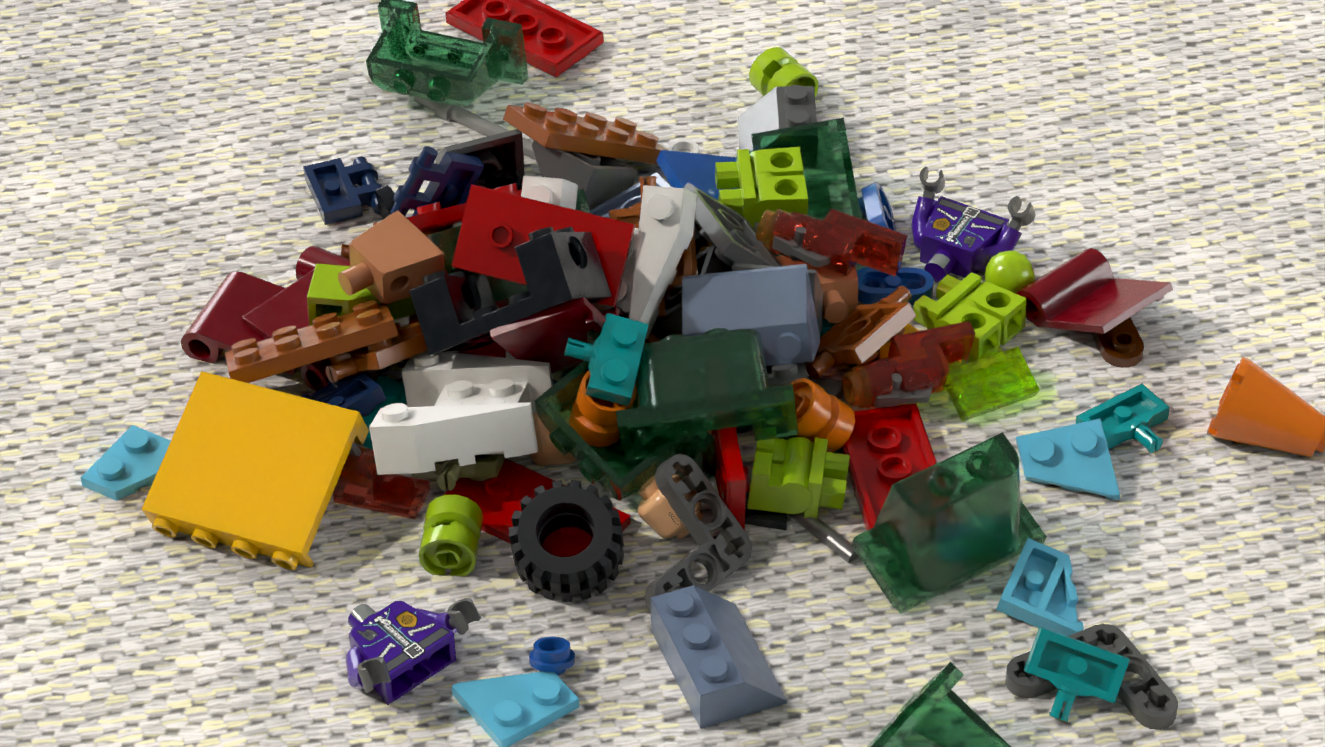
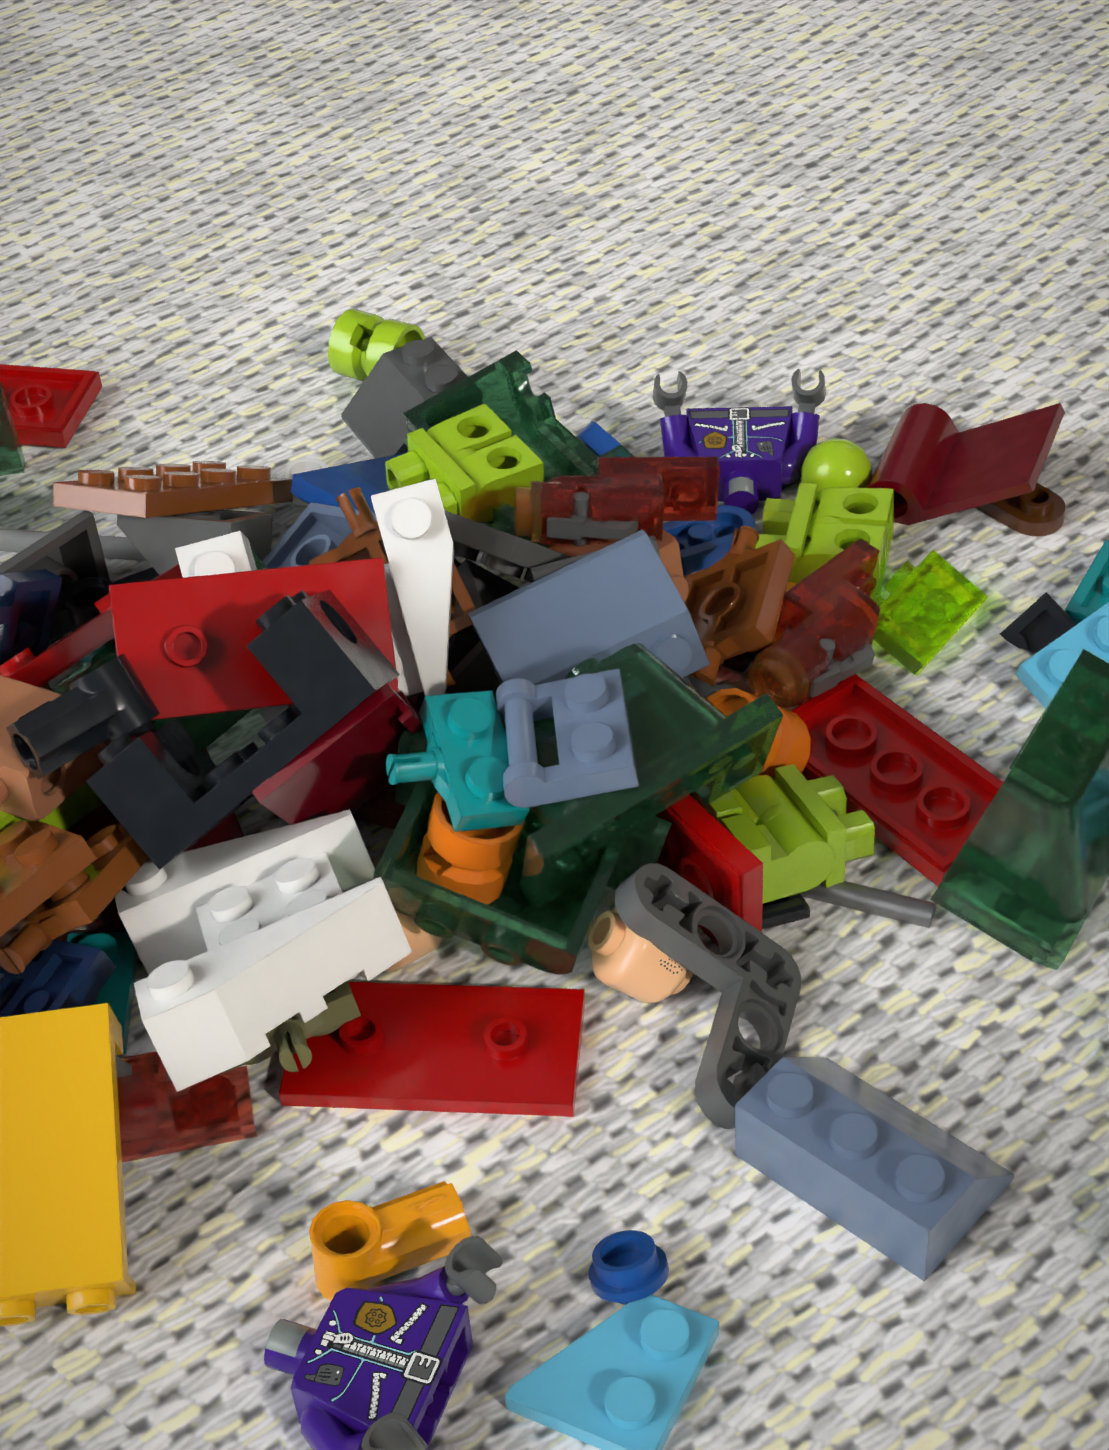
camera: 25 degrees left, 0 degrees up
lime wheel [418,495,483,577] -> none
black tyre [509,480,624,602] -> none
none -> black piece [7,653,161,780]
none -> light orange piece [309,1181,471,1301]
none -> sand blue plate [496,668,639,808]
none -> black tile [1000,592,1077,652]

